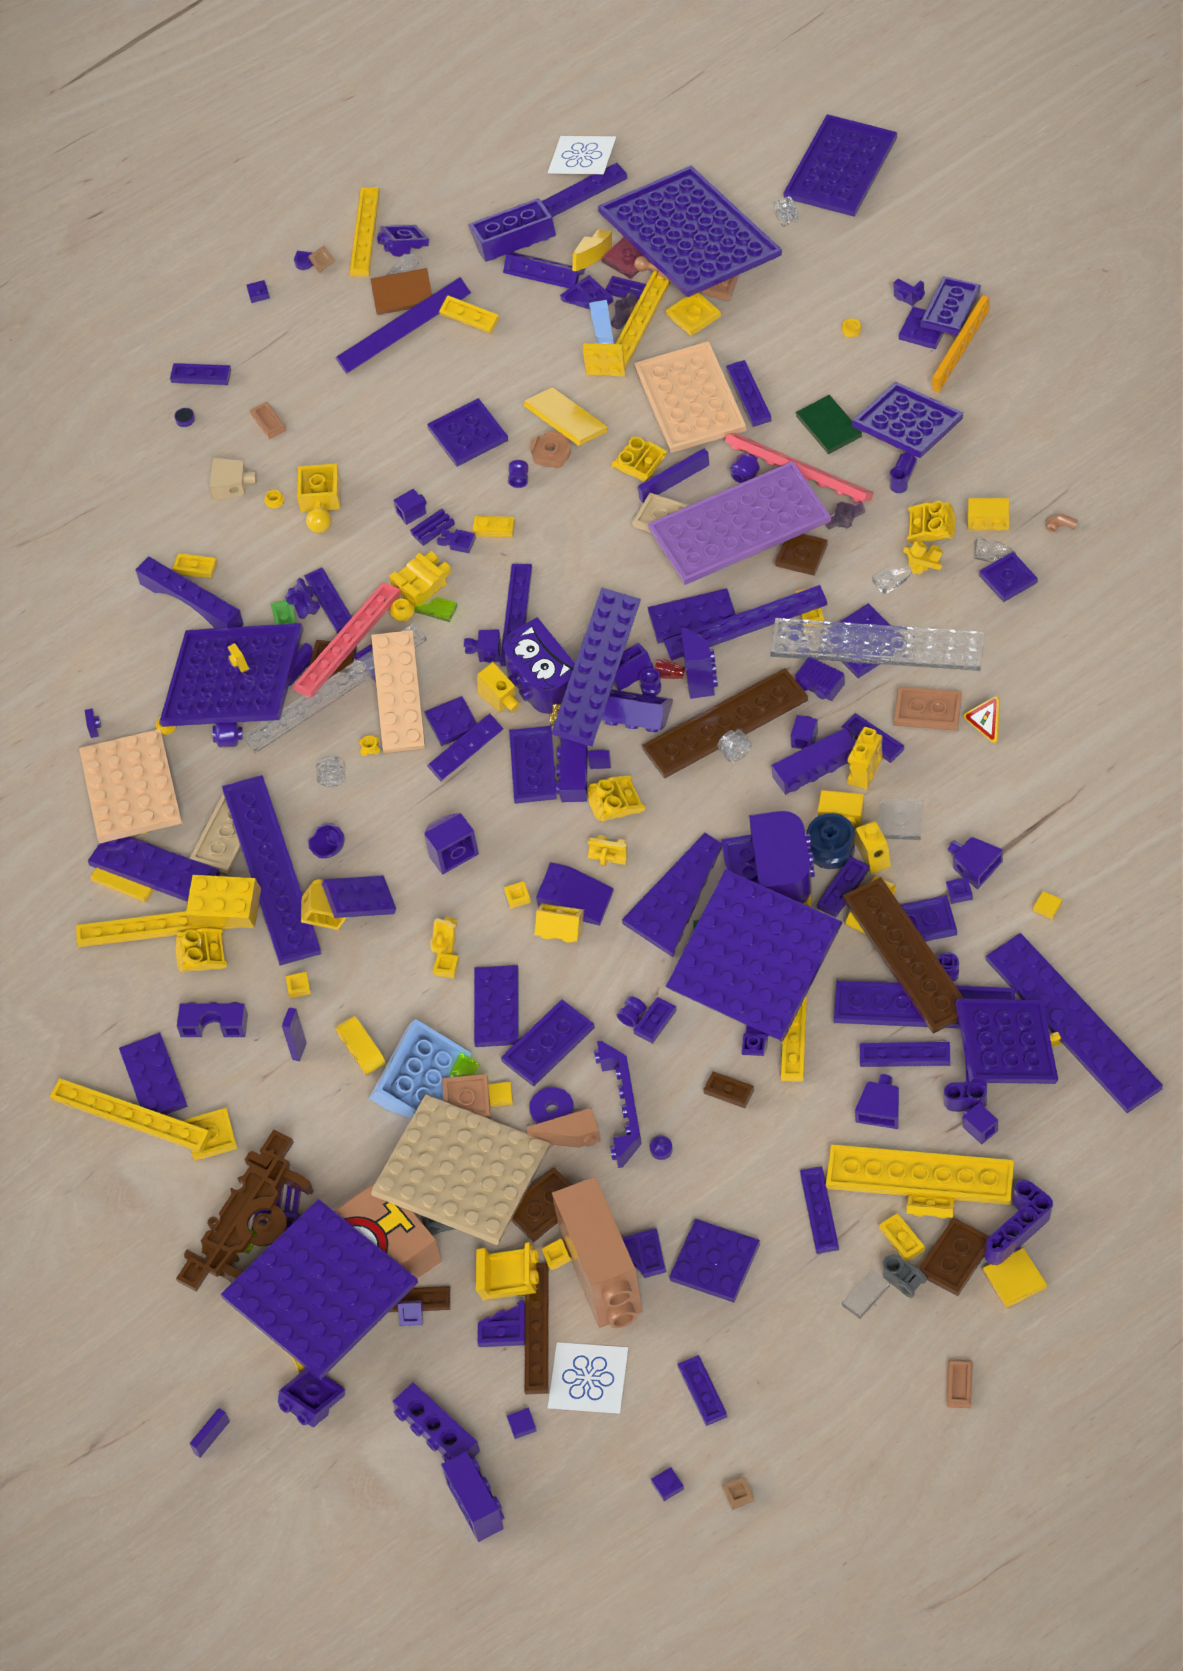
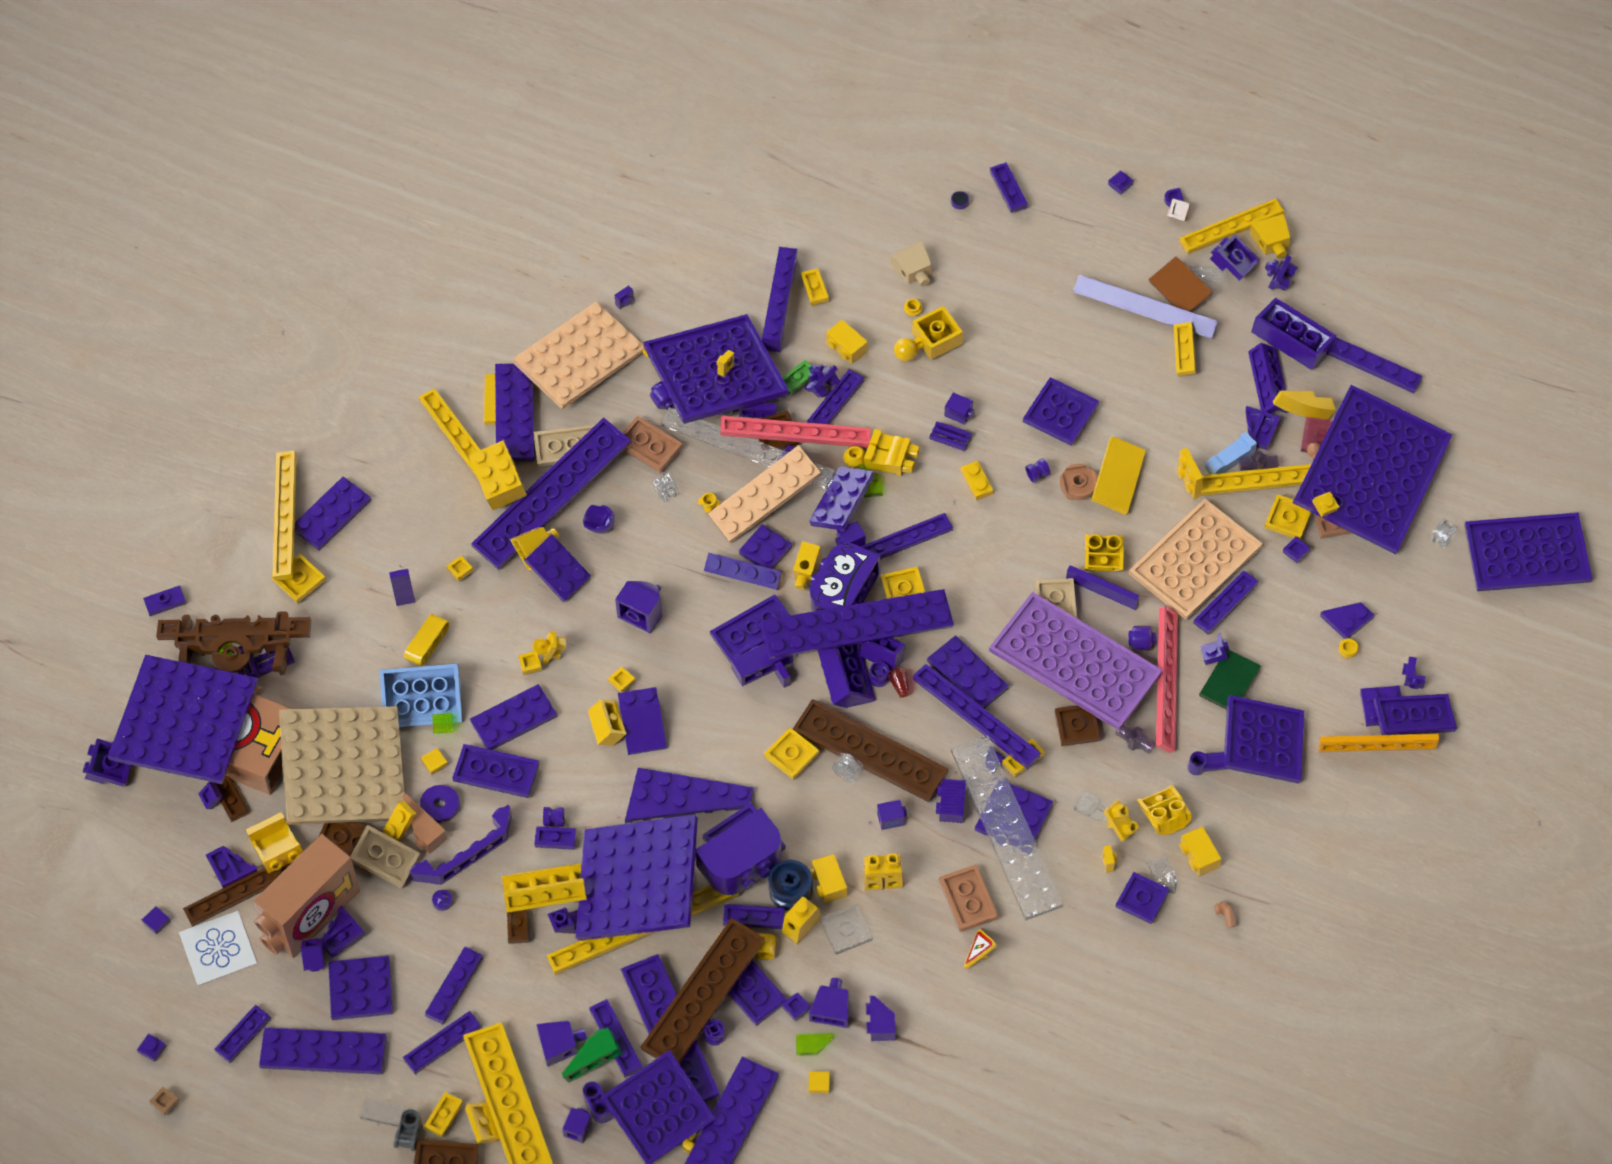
camera: 55 degrees right, 5 degrees up
yellow slope [175,928,227,973] -> none
dark purple arch [177,1002,248,1037] -> none
dark purple tile [190,1408,230,1458] -> none
nougat tile [250,402,286,439] -> none
dark purple brick [392,1383,480,1462] -> none
dark purple plate [437,528,476,553] -> none
dark purple brick [441,1451,505,1542] -> none
nougat plate [442,1074,491,1119] -> none
white sticker [547,136,616,174] -> none
yellow slope [588,775,646,822] -> none
yellow hips [588,835,627,866] -> none
dark purple tile [605,276,647,302] -> none
dark purple slope [681,628,718,699] -> none
dark purple brick [771,728,856,795] -> none
dark purple tile [842,713,904,763] -> none
none -> dark purple plate [143,585,186,616]
none -> dark purple plate [259,1027,386,1075]
none -> dark purple brick [301,938,326,972]
none -> tan plate [350,825,420,888]
none -> yellow plate [383,801,416,842]
none -> dark purple plate [425,947,483,1025]
none -> yellow fence [502,863,587,913]
none -> green slope [562,1028,623,1083]
none -> nougat plate [623,416,683,473]
none -> yellow plate [764,727,819,780]
none -> clear neon green tile [796,1033,834,1056]
none -> dark purple plate [809,467,875,531]
none -> yellow brick [826,319,868,364]
none -> dark purple slope [866,995,895,1041]
none -> yellow plate [880,566,925,599]
none -> yellow plate [1102,845,1117,873]
none -> bracket [1201,633,1229,665]
none -> yellow torso [1250,214,1290,259]
none -> dark purple hips [1265,255,1298,291]
none -> dark purple plate [1283,537,1310,563]
none -> yellow plate [1312,492,1339,517]
none -> dark purple wing [1320,602,1374,639]

